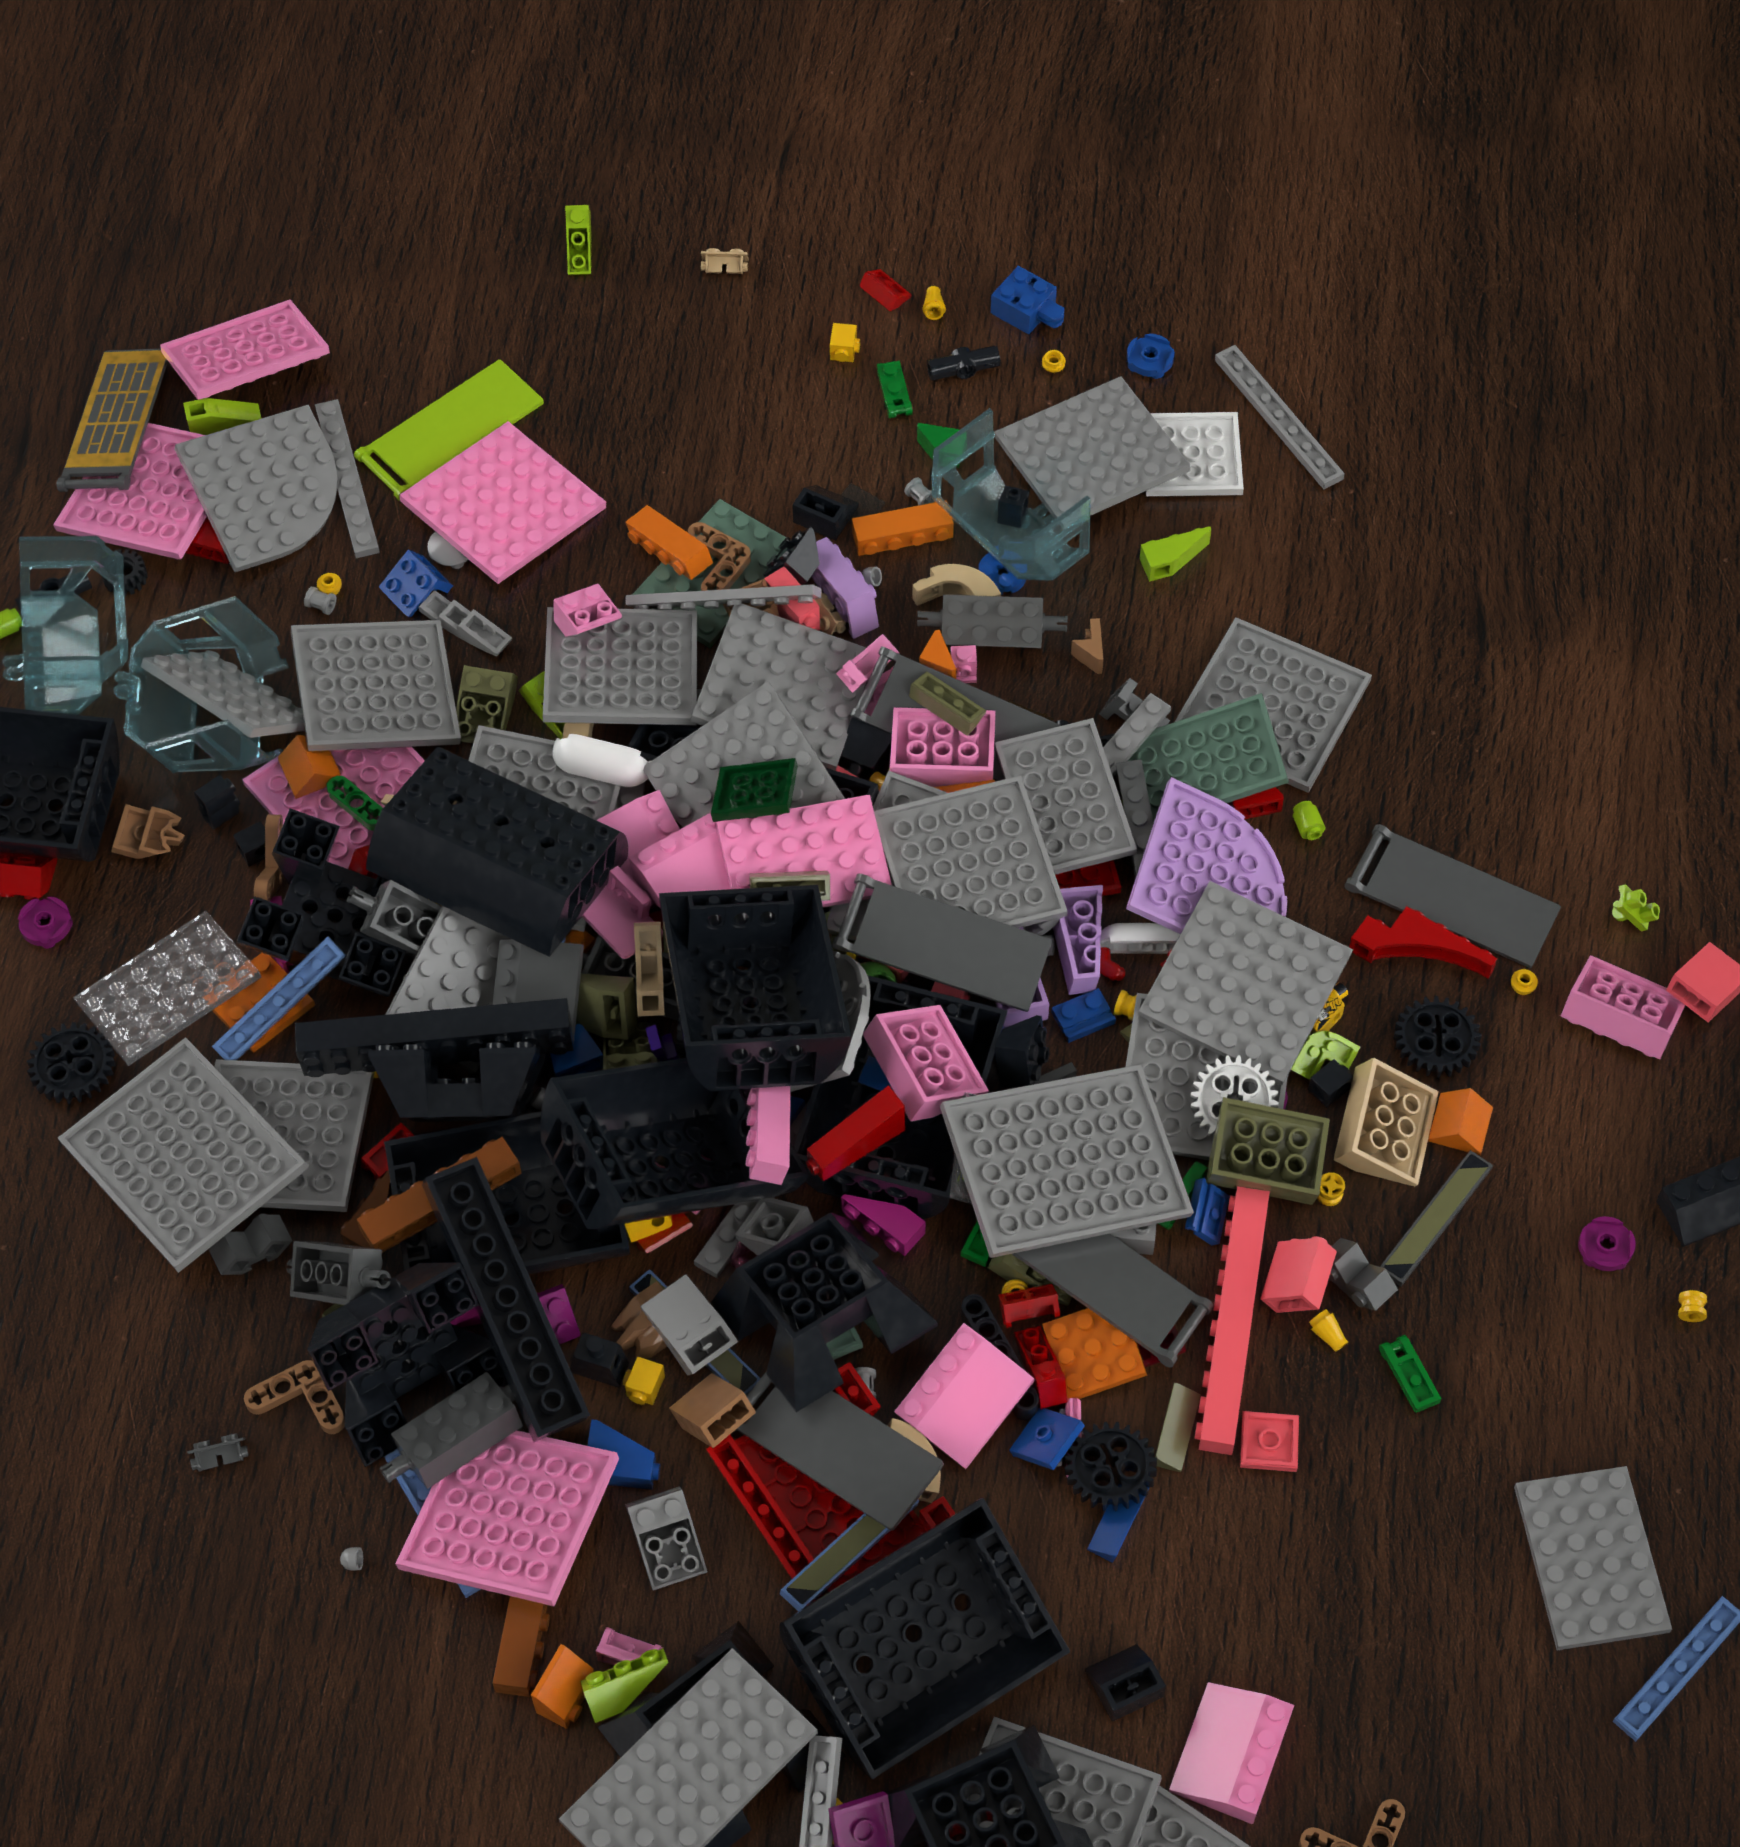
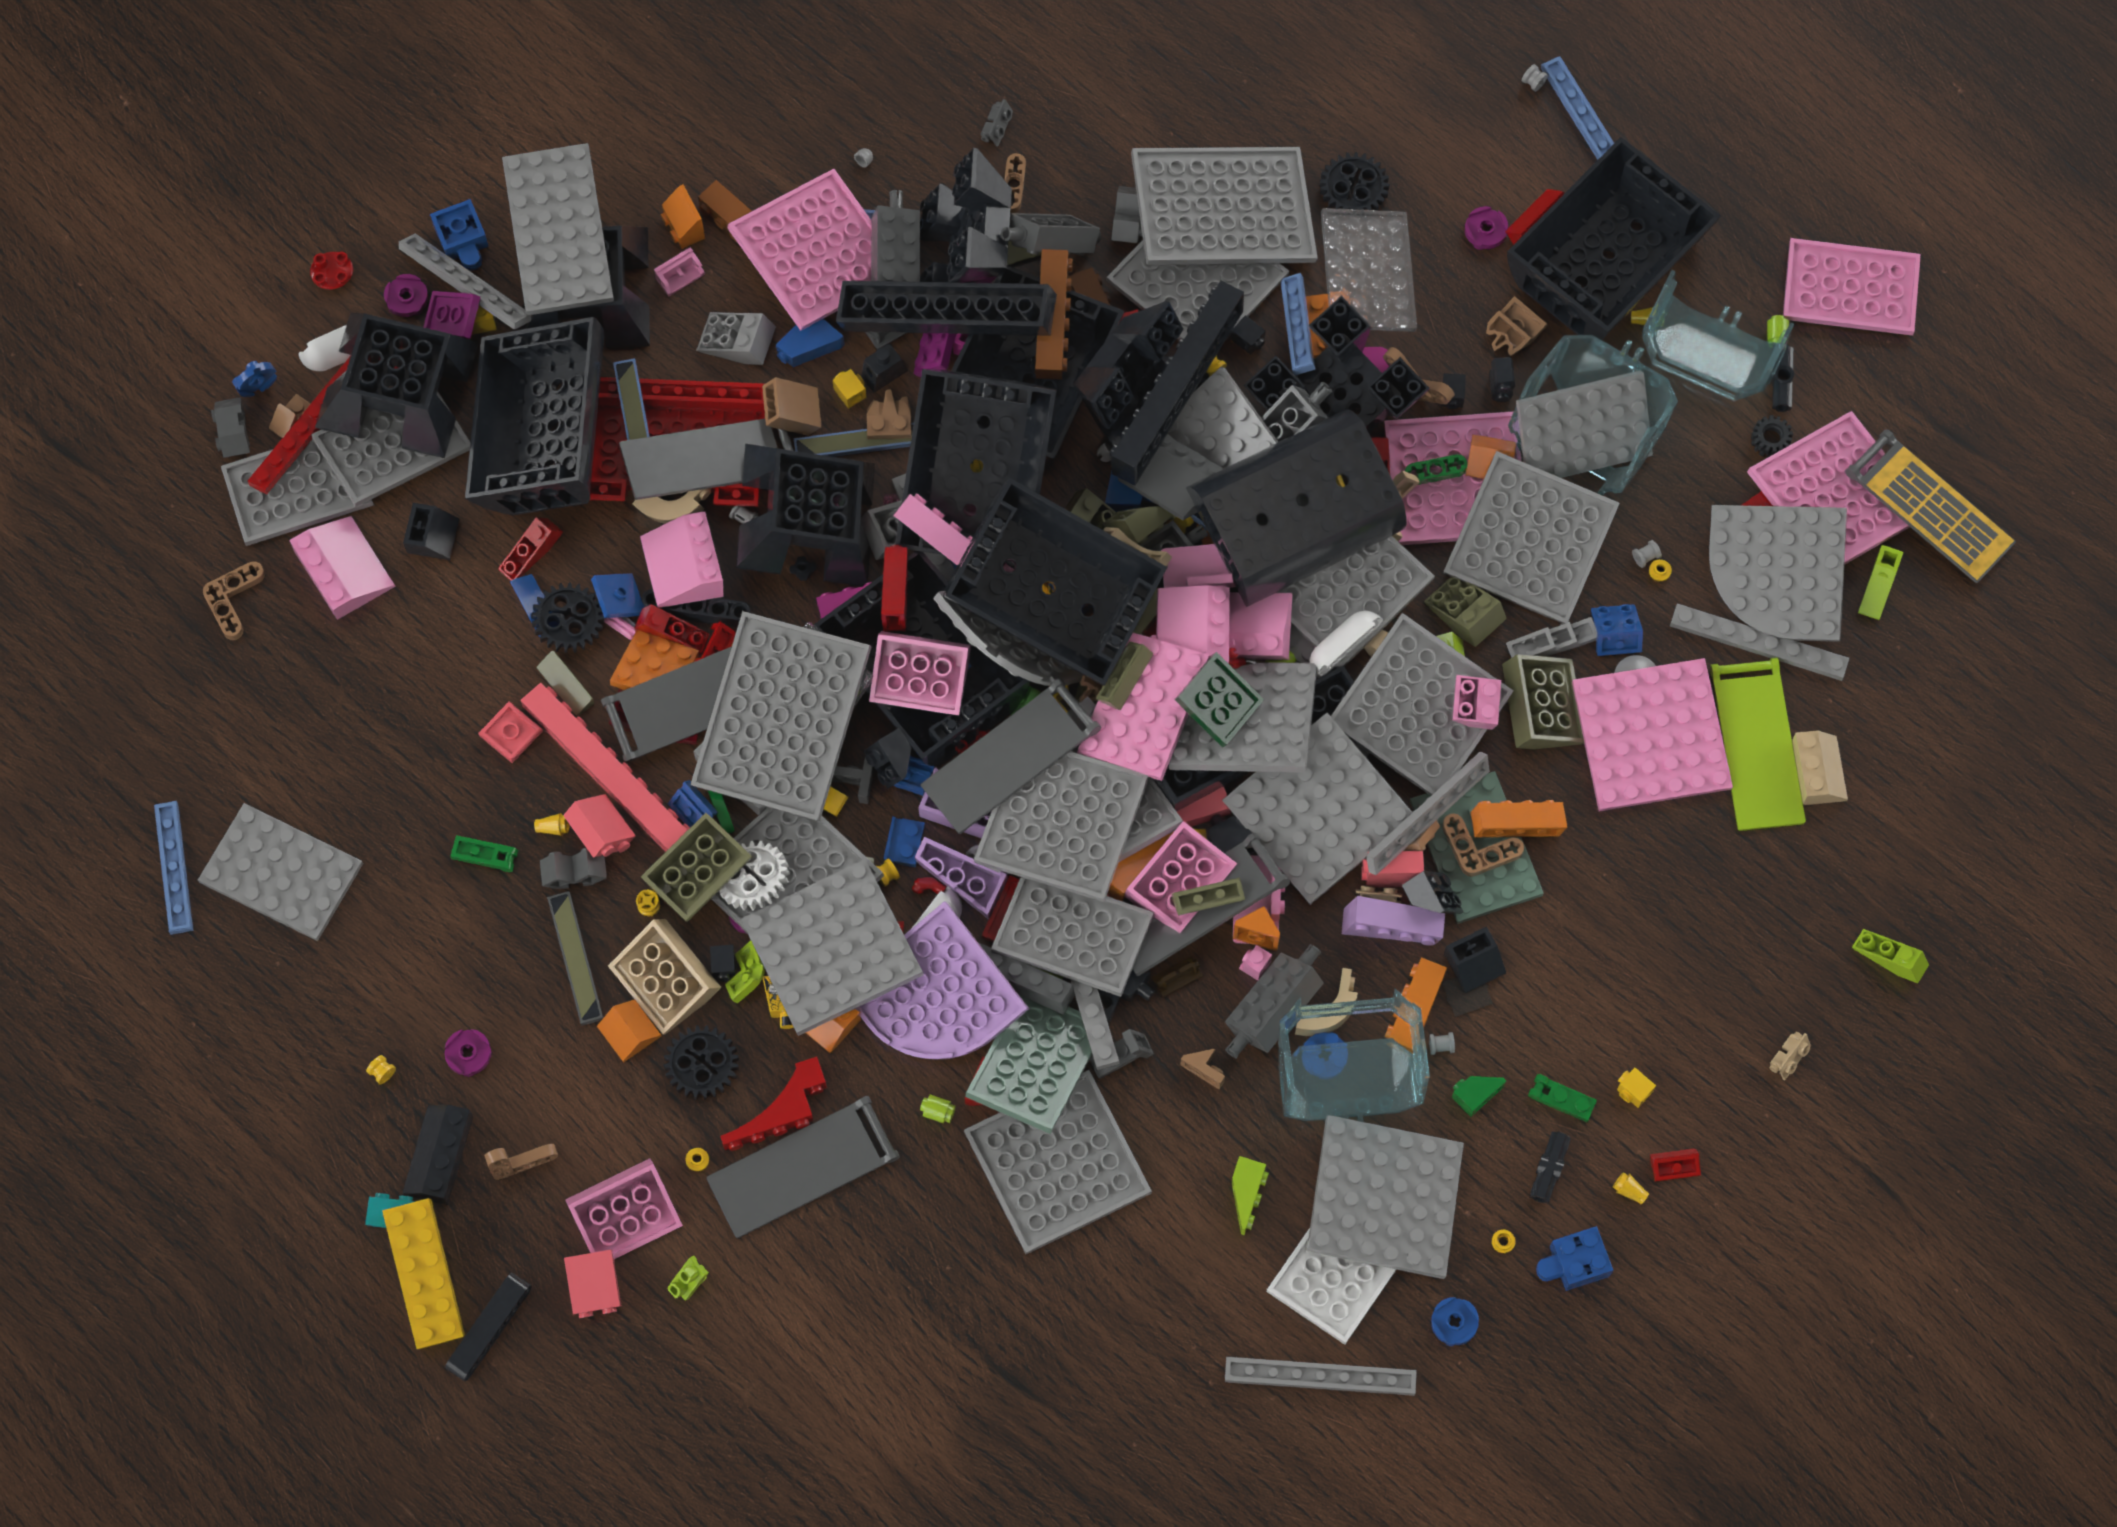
camera: 125 degrees right, 10 degrees up
bright pink plate [160,300,330,400] -> none
lime slope [581,1648,668,1723] -> none
light grey slope [640,1274,738,1376] -> none
bright pink arch [836,634,900,693] -> none
light grey hinge [862,567,882,586] -> none
black brick [997,486,1029,528] -> none
none -> medium nougat beam [484,1144,558,1180]
none -> red slope [498,517,563,581]
none -> olive slope [1502,654,1585,749]
none -> tan slope [1792,731,1848,805]

